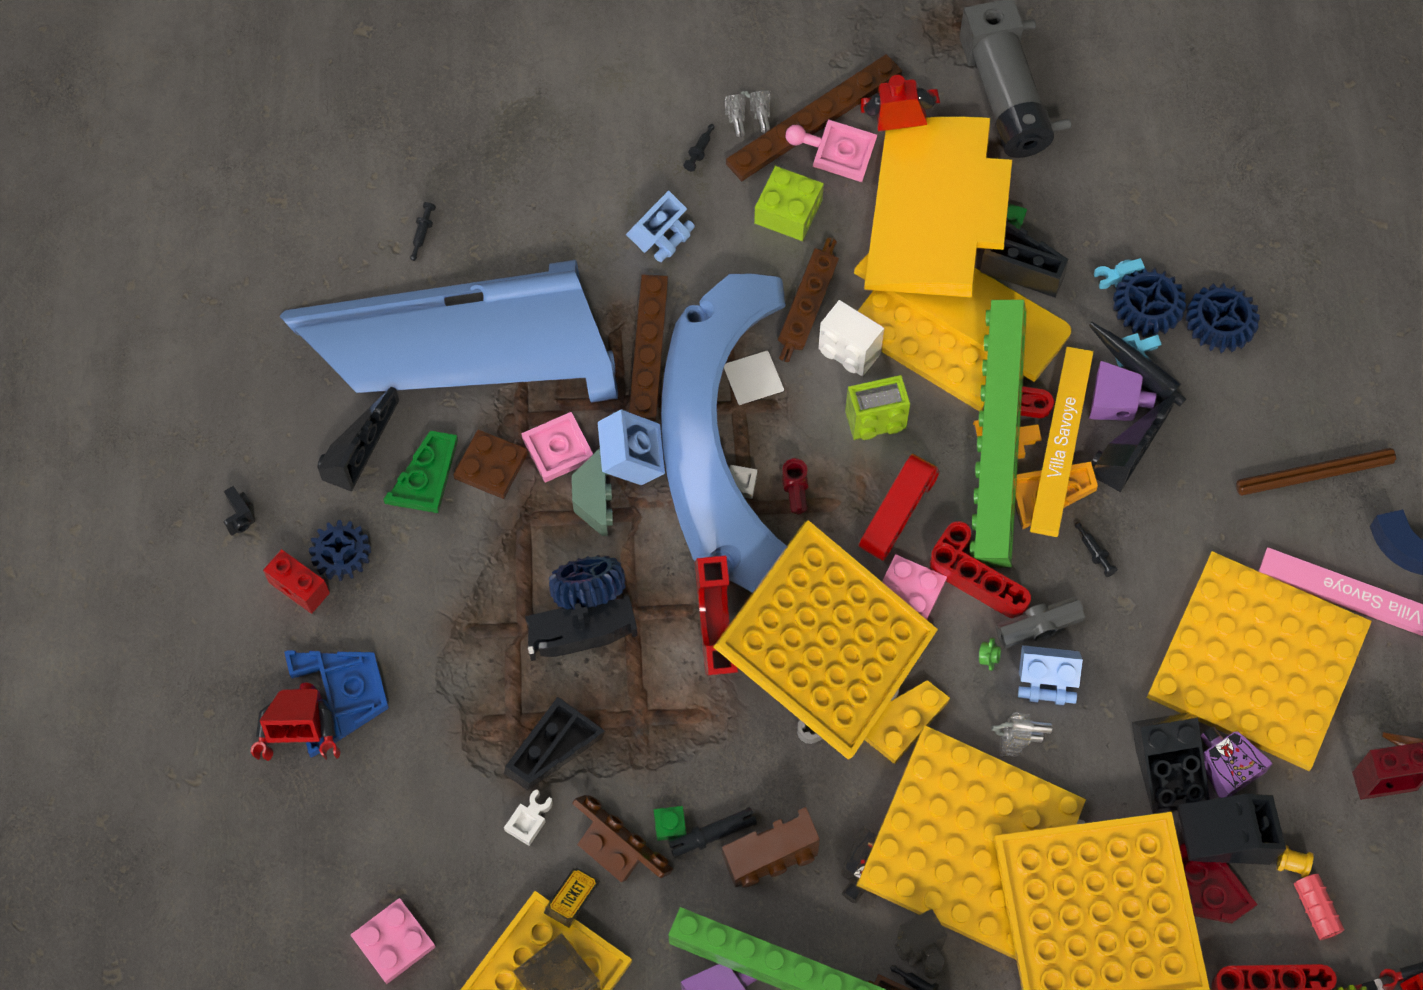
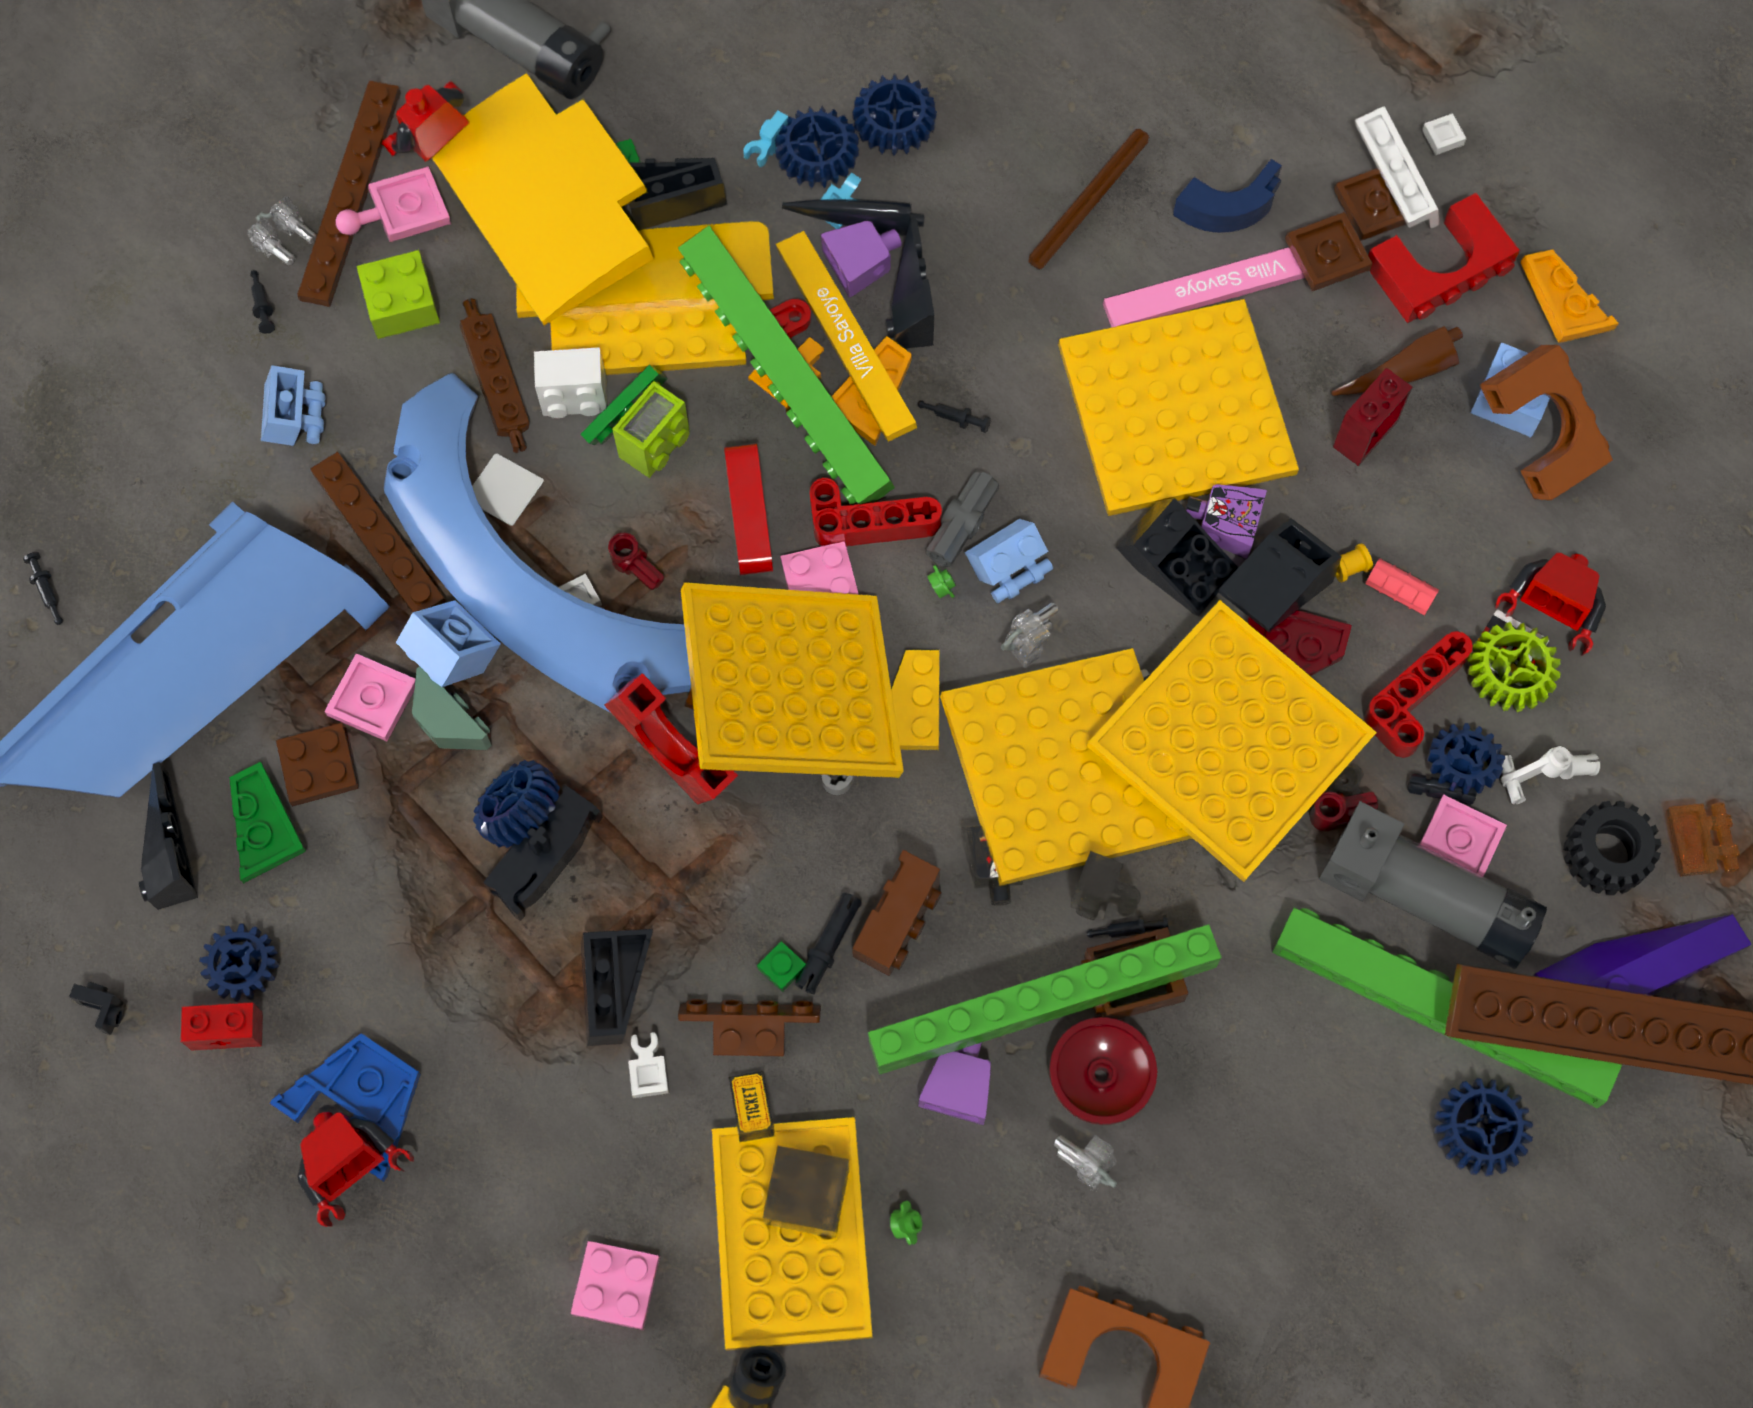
camera: 40 degrees left, 5 degrees up
none -> green wing [580,365,668,445]

